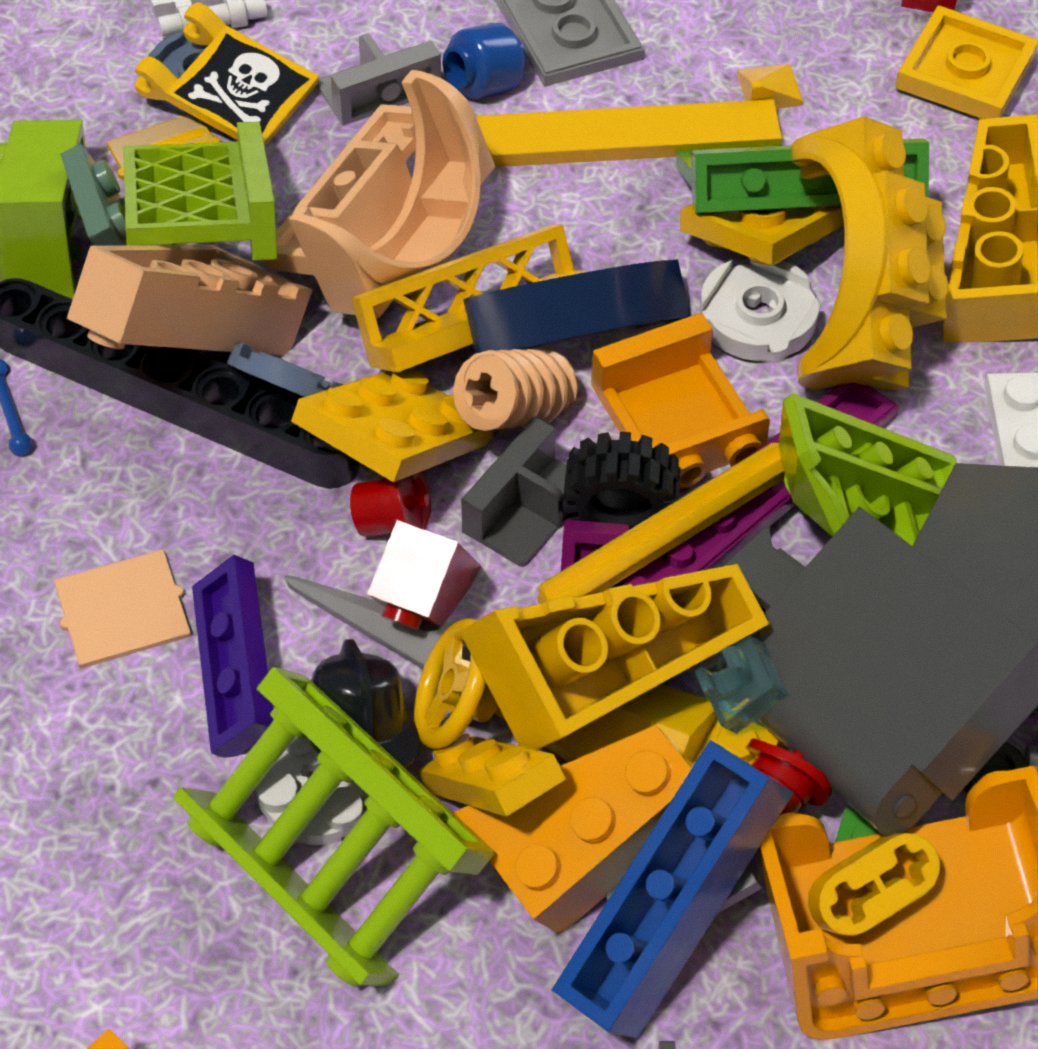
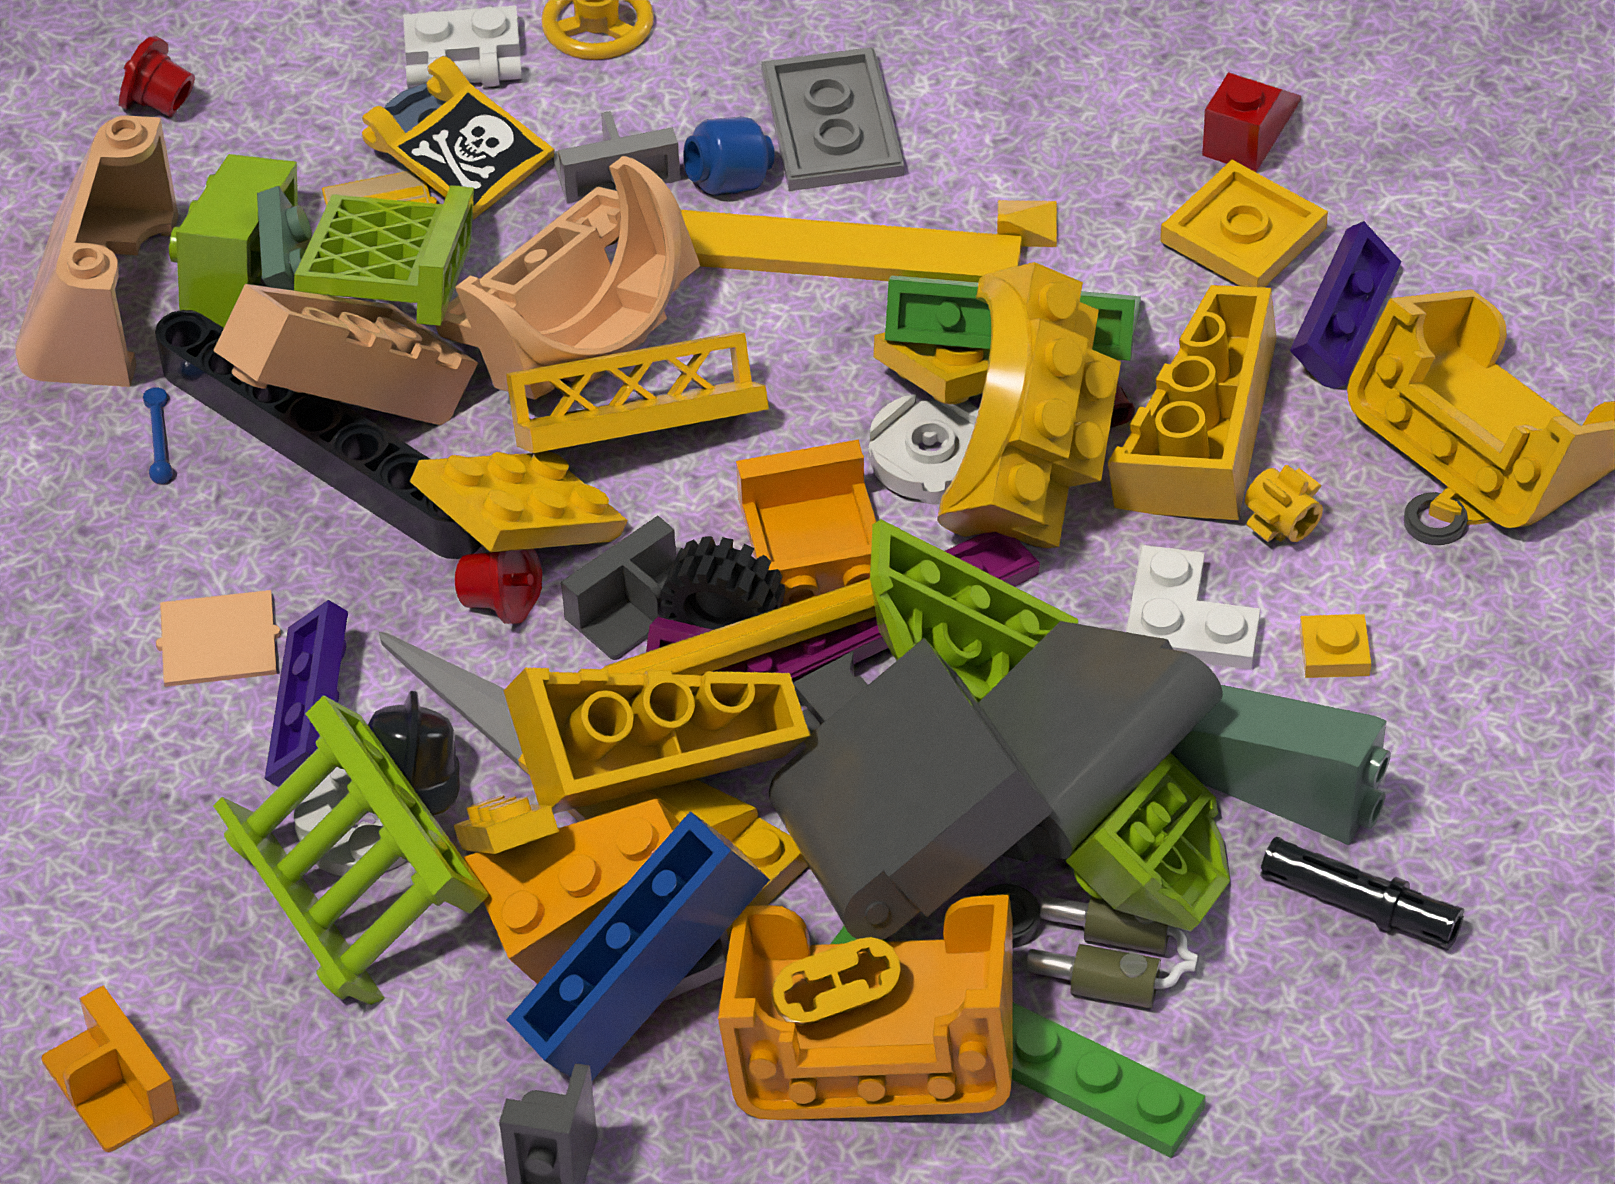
camera: 15 degrees right, 5 degrees down
sand blue tile [227,342,343,397] -> none
slope [367,520,481,631] -> none
yellow piece [414,618,498,749] -> none
light nougat piece [453,348,578,431] -> none
dark blue slope [463,259,691,353] -> none
clear light blue tile [695,635,789,734] -> none
red piece [745,738,832,816] -> none

